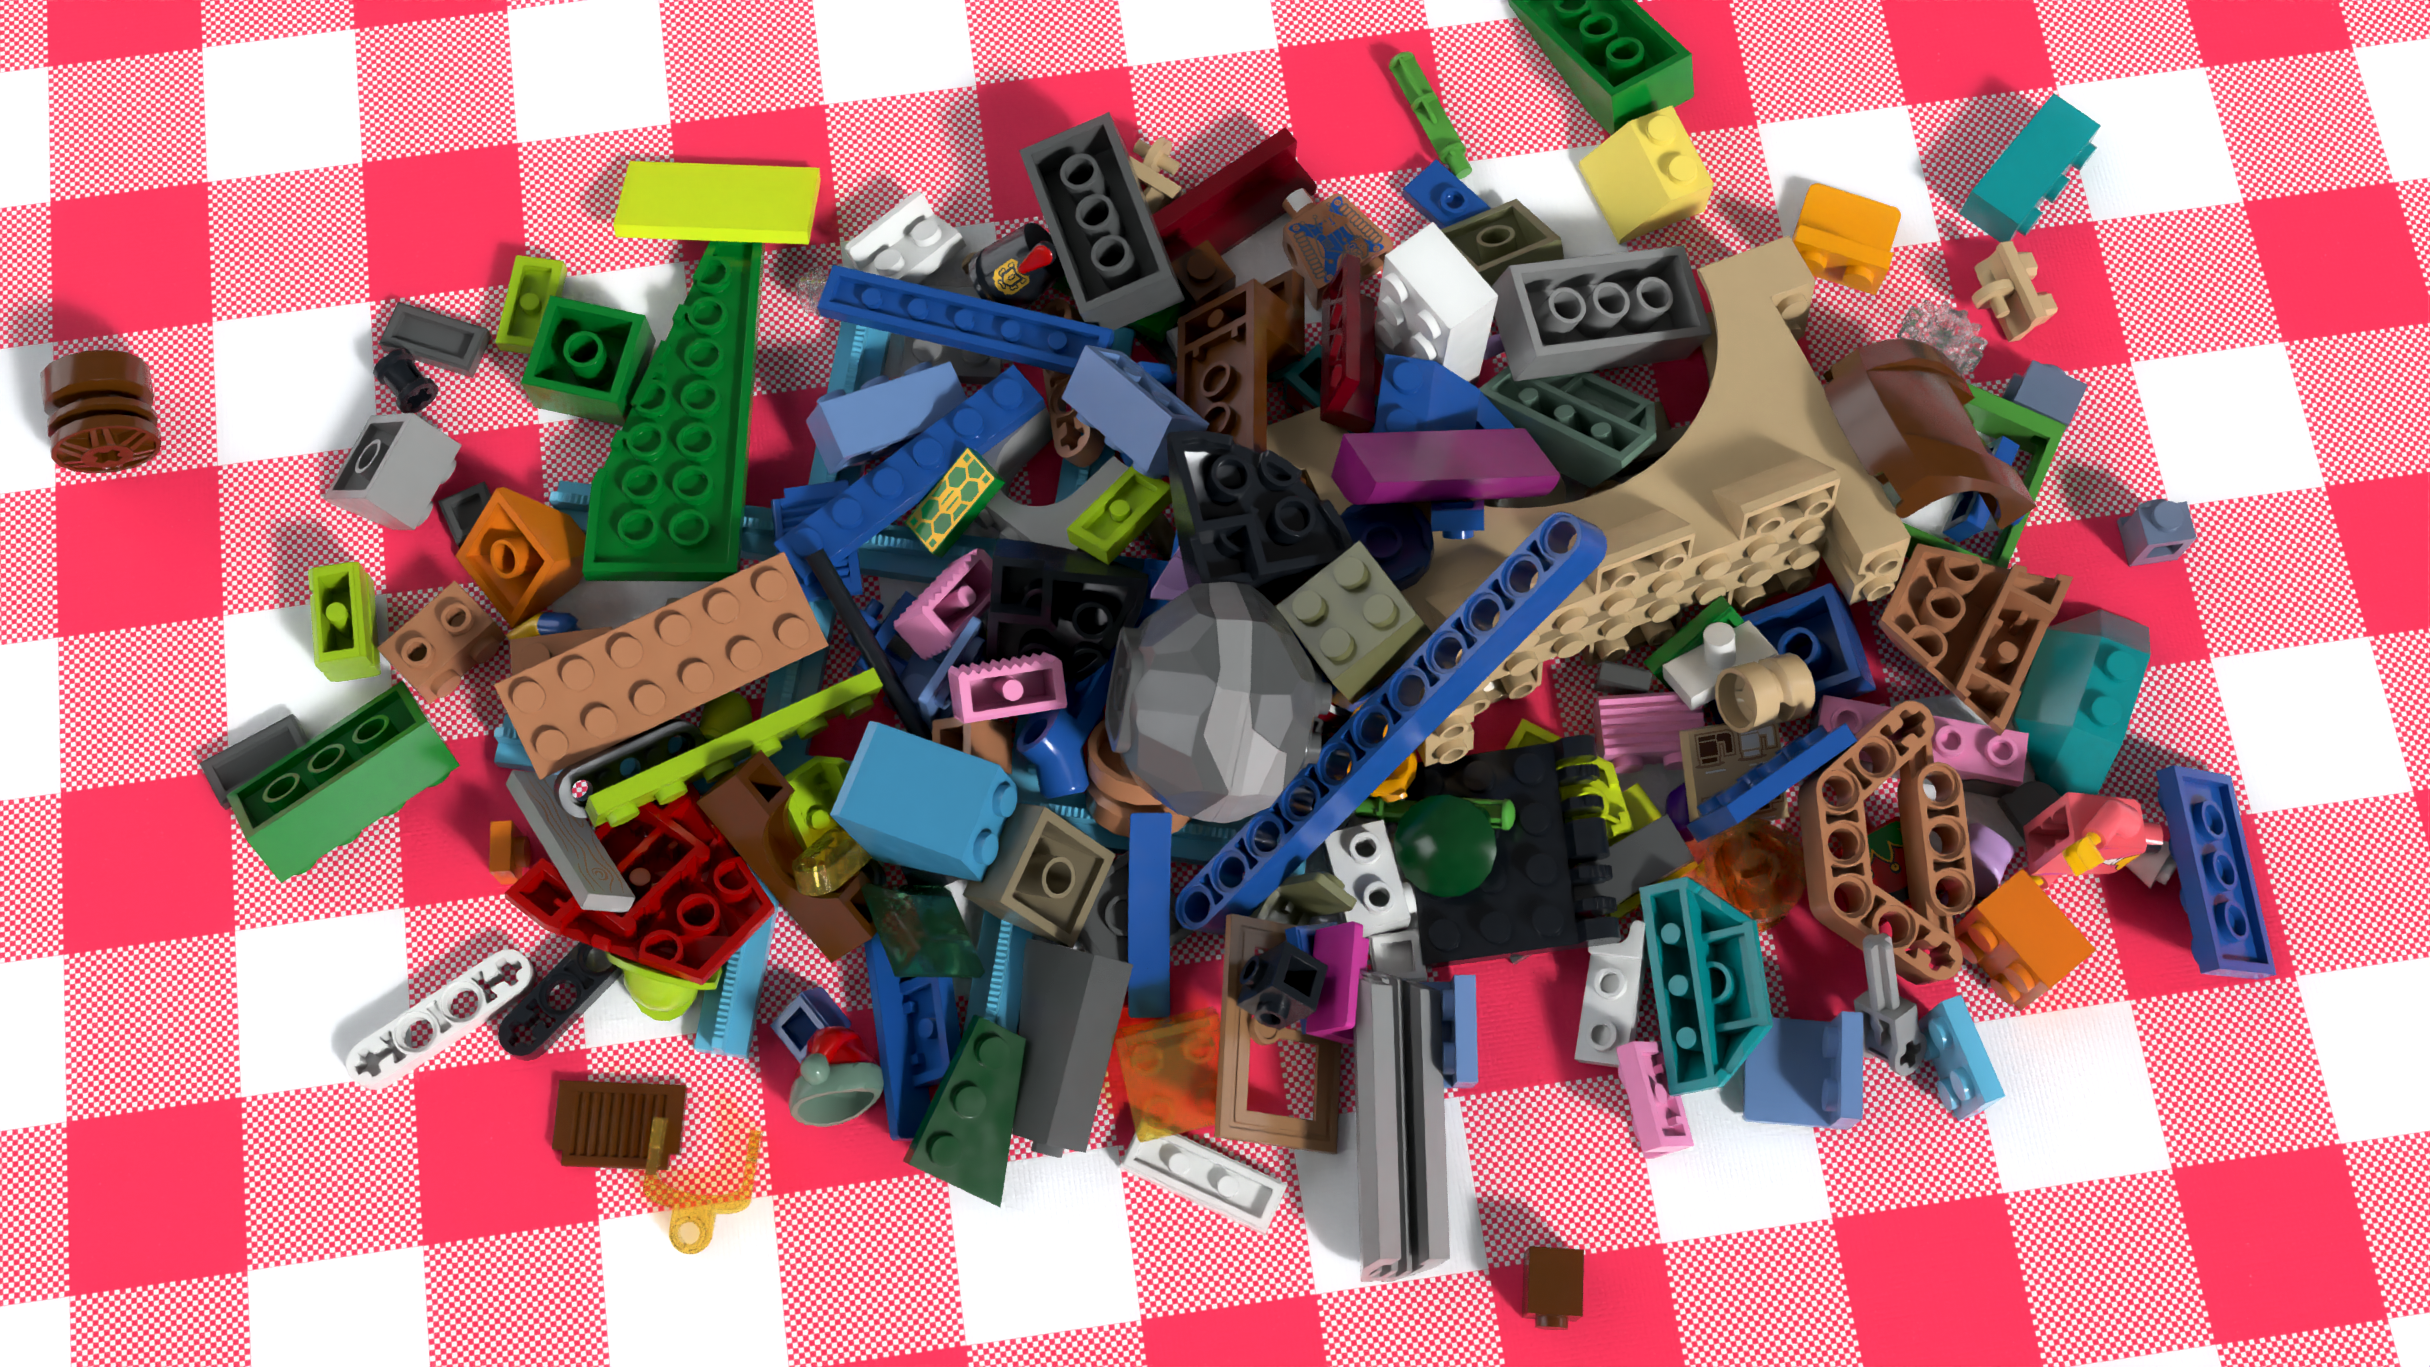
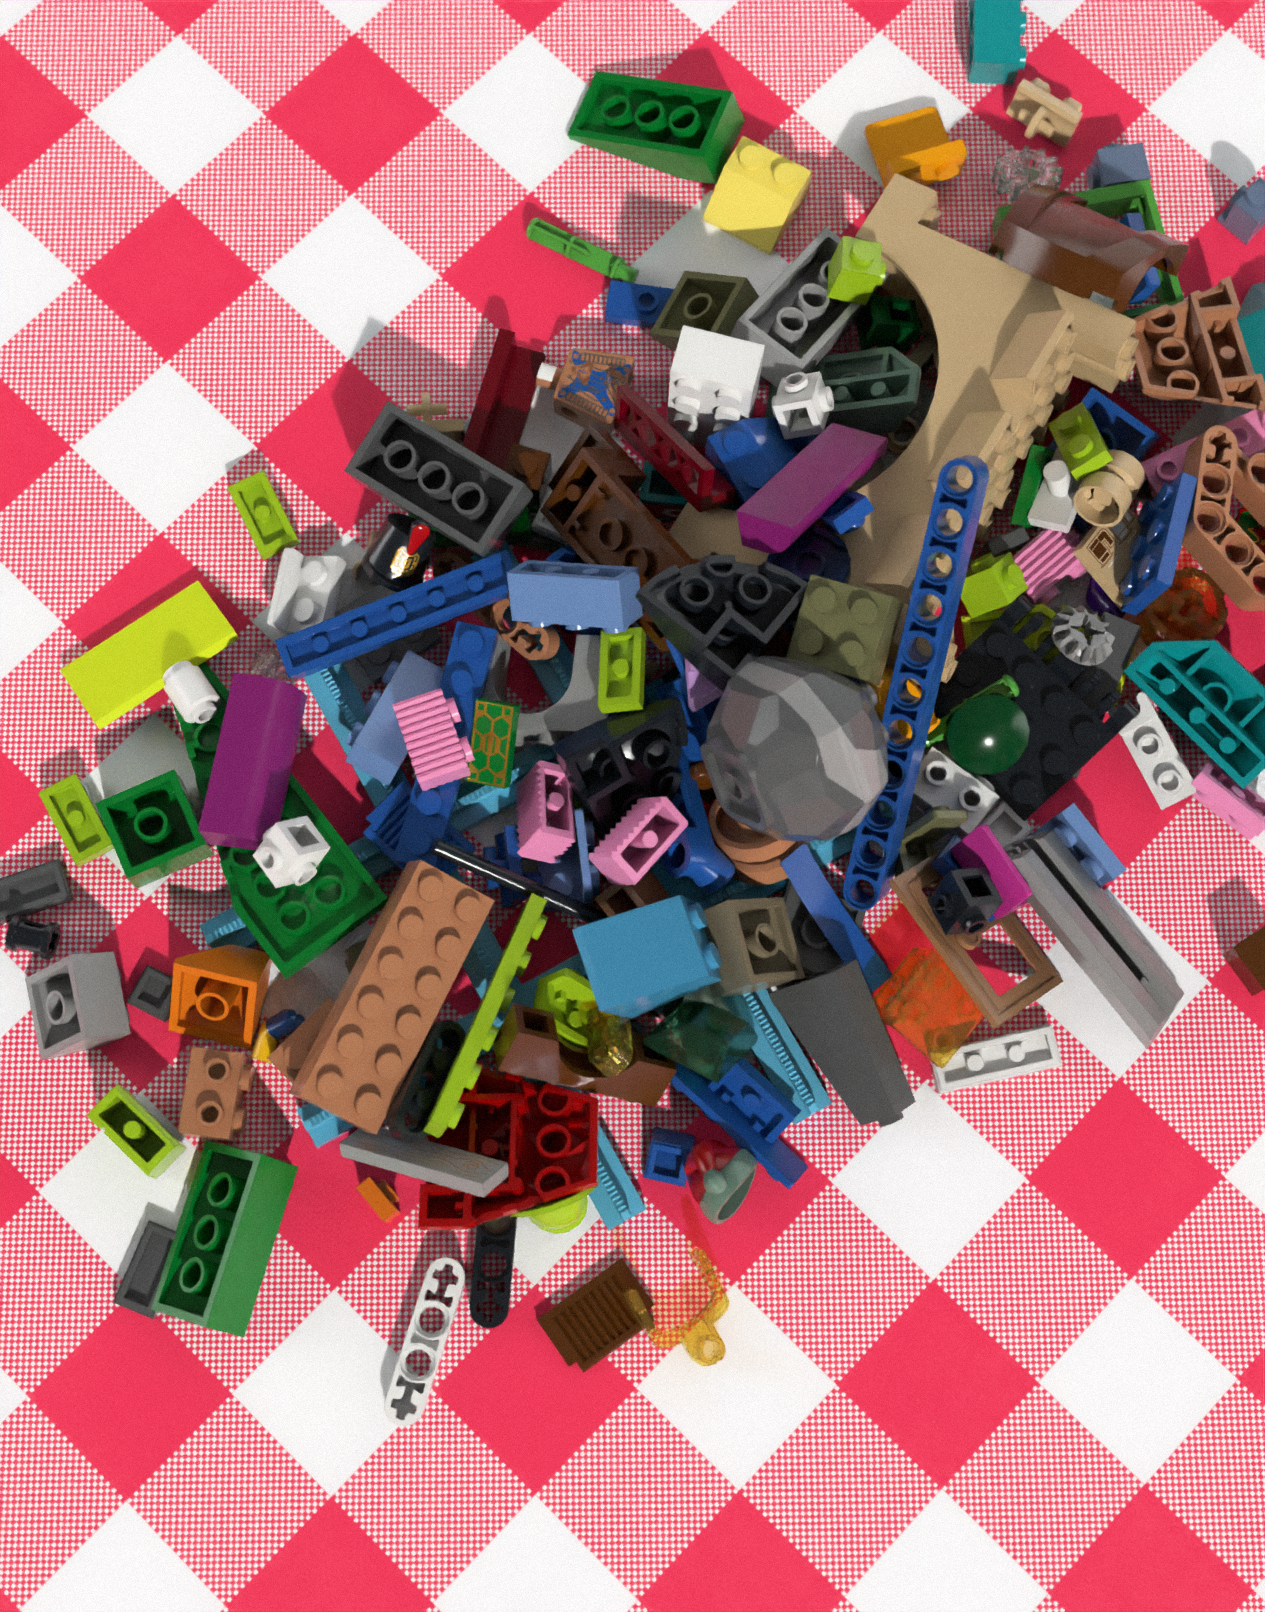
camera: 40 degrees left, 5 degrees up
lime cone [698,691,752,743] -> none
dark green wing [903,1014,1026,1208] -> none
none -> white brick [163,661,221,724]
none -> magenta brick [198,673,307,850]
none -> lime plate [227,470,300,561]
none -> white brick [253,815,330,888]
none -> bright pink brick [392,688,475,791]
none -> white brick [772,371,834,440]
none -> lime brick [827,236,886,305]
none -> dark green brick [855,293,922,352]
none -> lime brick [961,552,1028,618]
none -> lime plate [1048,402,1113,482]
none -> light grey gear [1051,604,1115,666]

